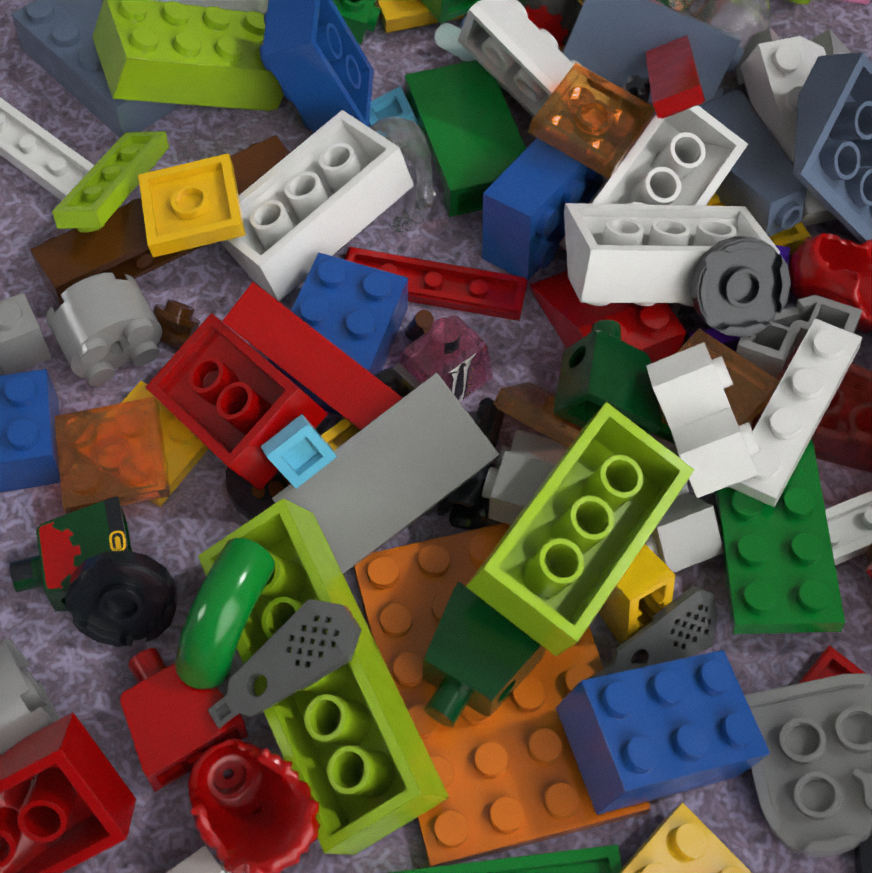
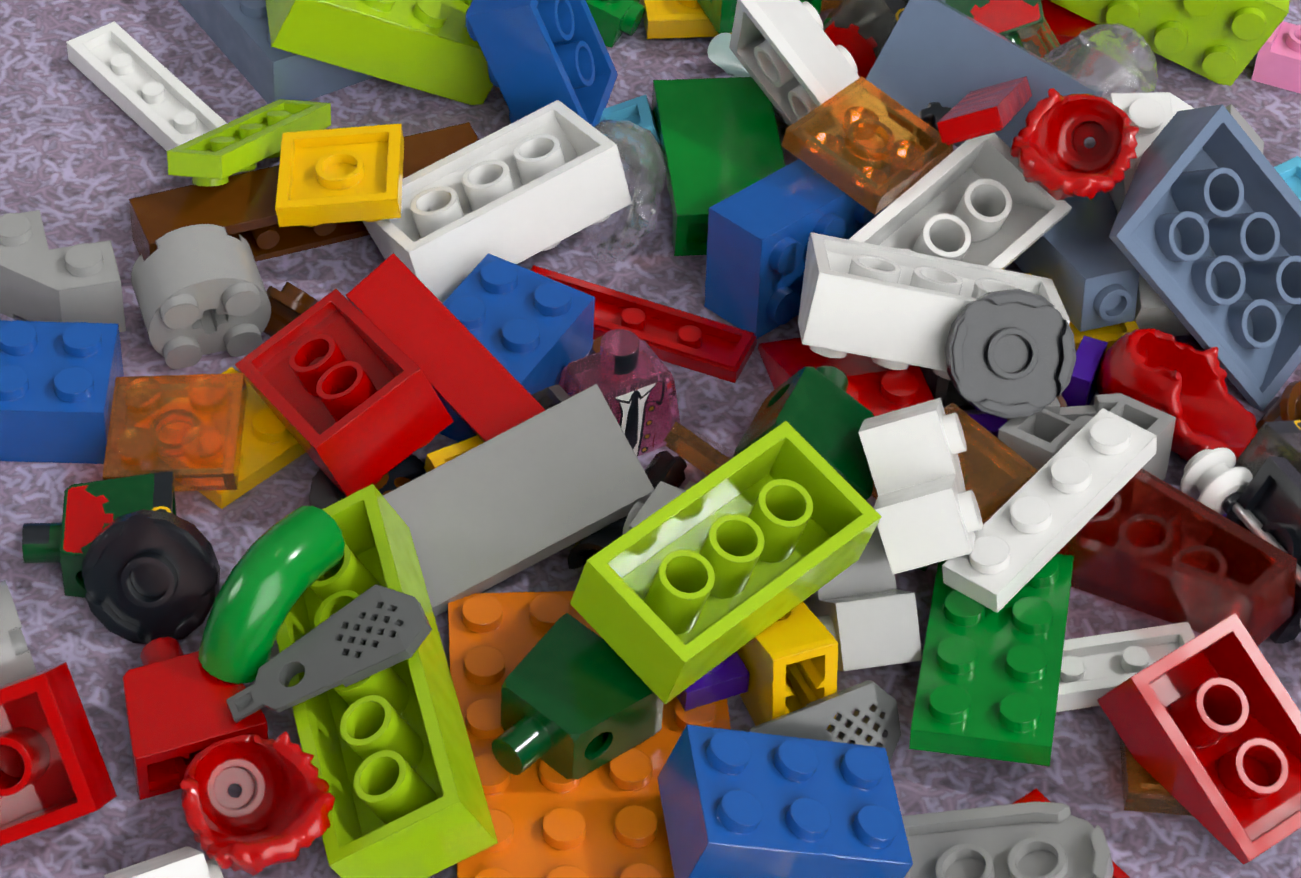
camera: 10 degrees right, 15 degrees down
medium azure plate [261,414,337,489] -> none
none -> red piece [1010,88,1139,200]

